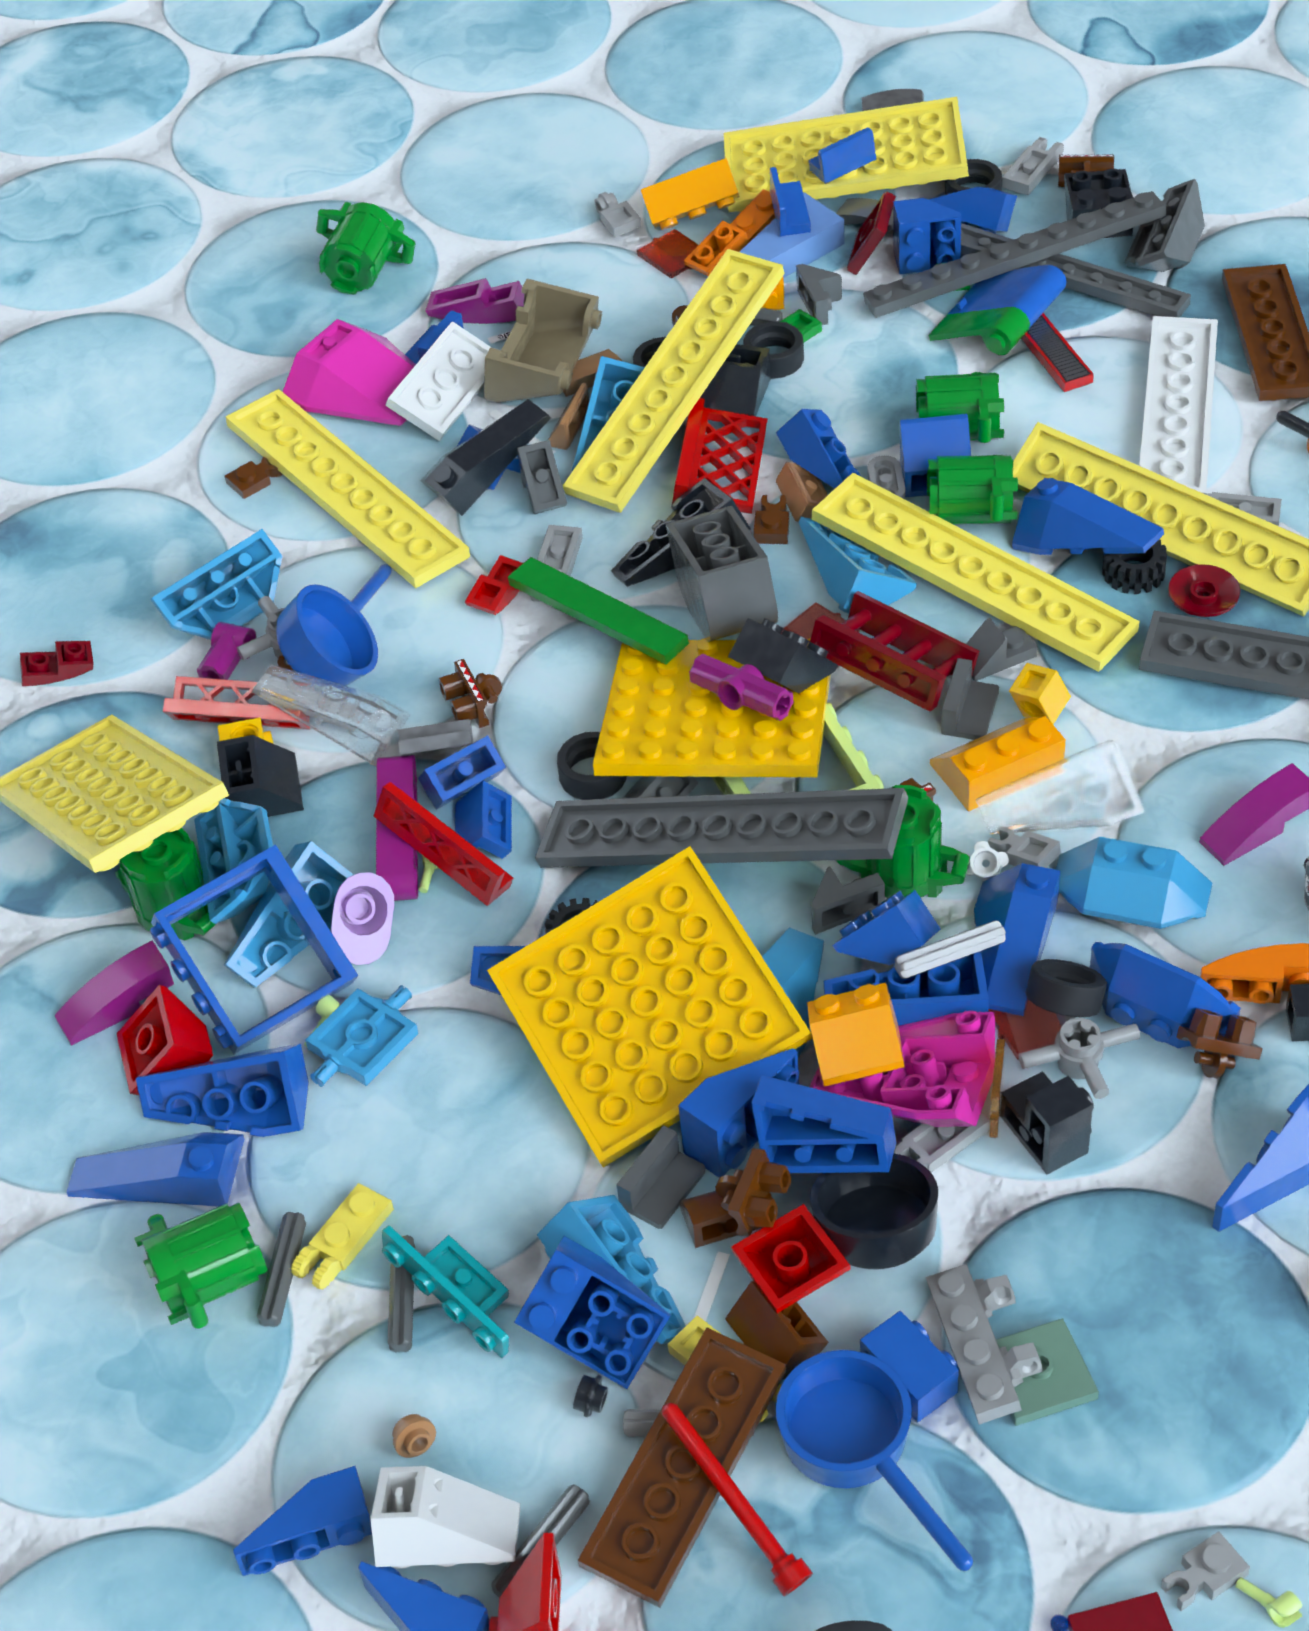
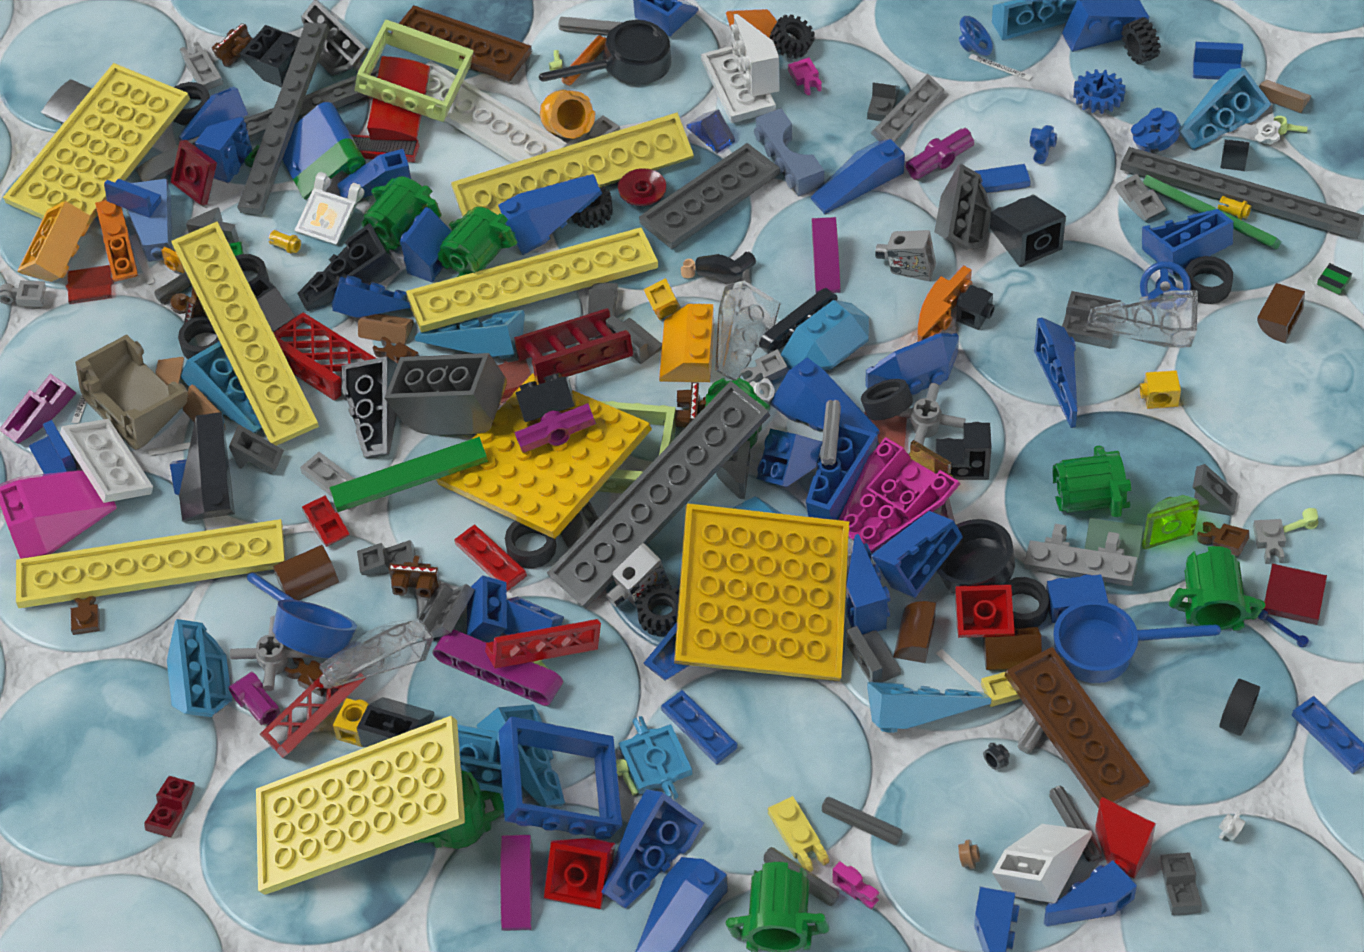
camera: 60 degrees left, 5 degrees up
lavender piece [331,872,394,965] -> none
teal bracket [382,1225,509,1358] -> none
blue slope [514,1236,671,1389] -> none
red piece [662,1403,813,1597] -> none
reddish brown hips [715,1148,791,1237] -> none
light orange slope [807,983,905,1087] -> none
panel [808,127,876,184] -> none
light grey plate [867,456,905,499] -> none
reddish brown hips [1176,1008,1263,1079] -> none
none -> yellow pin [269,230,301,254]
none -> reddish brown brick [273,545,339,600]
none -> white flag [294,172,365,246]
none -> black wedge [297,223,400,311]
none -> blue slope [337,149,411,198]
none -> yellowish green window [354,19,473,122]
none -> dark grey slope [357,540,416,575]
none -> red slope [367,56,430,141]
none -> red tile [454,524,527,591]
none -> light orange tile [539,90,596,139]
none -> light grey torso [606,543,670,607]
none -> blue tile [661,690,737,765]
none -> black arm [681,251,756,283]
none -> black beam [759,288,838,354]
none -> dark pink plate [832,861,879,909]
none -> black tyre [1006,577,1049,628]
none -> green container [1052,446,1131,517]
none -> clear neon green slope [1142,495,1200,550]
none -> green container [1168,546,1265,631]
none -> dark grey slope [1192,464,1238,516]
none -> reddish brown plate [1197,522,1250,556]

